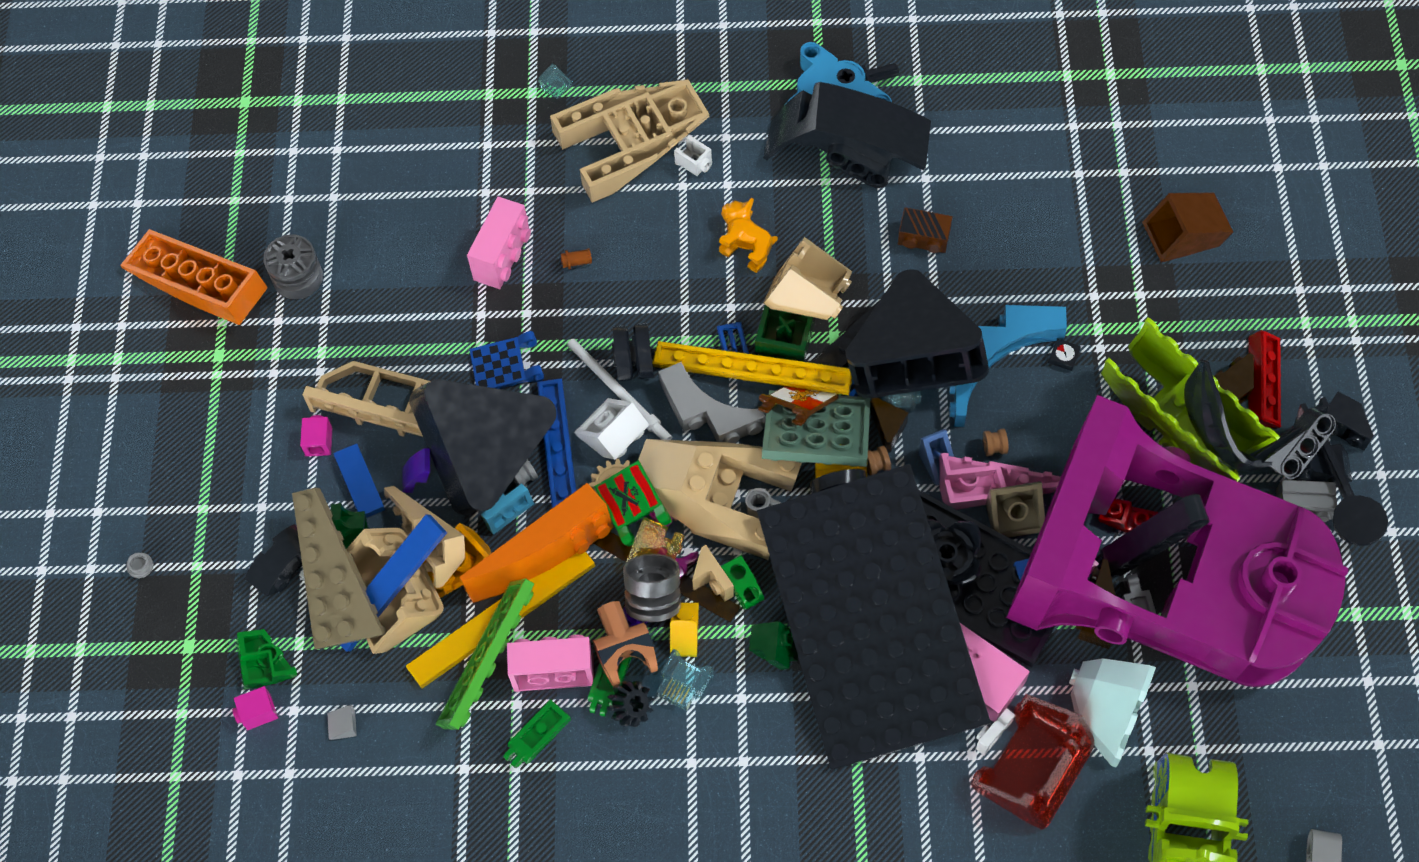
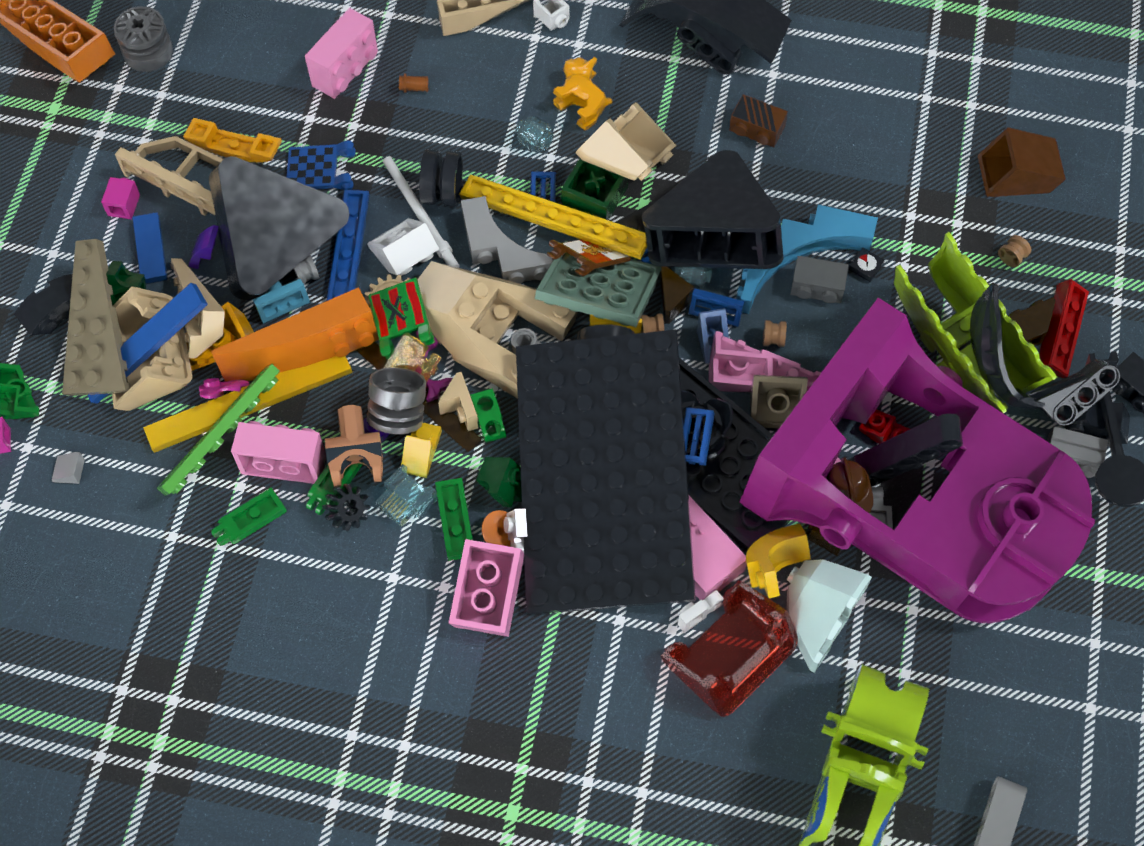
camera: 10 degrees right, 0 degrees up
none -> light orange slope [183,118,282,162]
none -> dark pink plate [199,378,249,399]
none -> green plate [435,478,473,561]
none -> bright pink brick [449,539,524,637]
none -> orange piece [482,510,511,547]
none -> white plate [504,509,527,553]
none -> clear light blue head [516,116,553,153]
none -> blue tile [684,408,715,466]
none -> blue tile [688,288,745,327]
none -> yellow arch [746,523,811,598]
none -> dark grey brick [790,256,849,303]
none -> reddish brown piece [826,458,874,513]
none -> medium nougat wheel [998,235,1032,268]

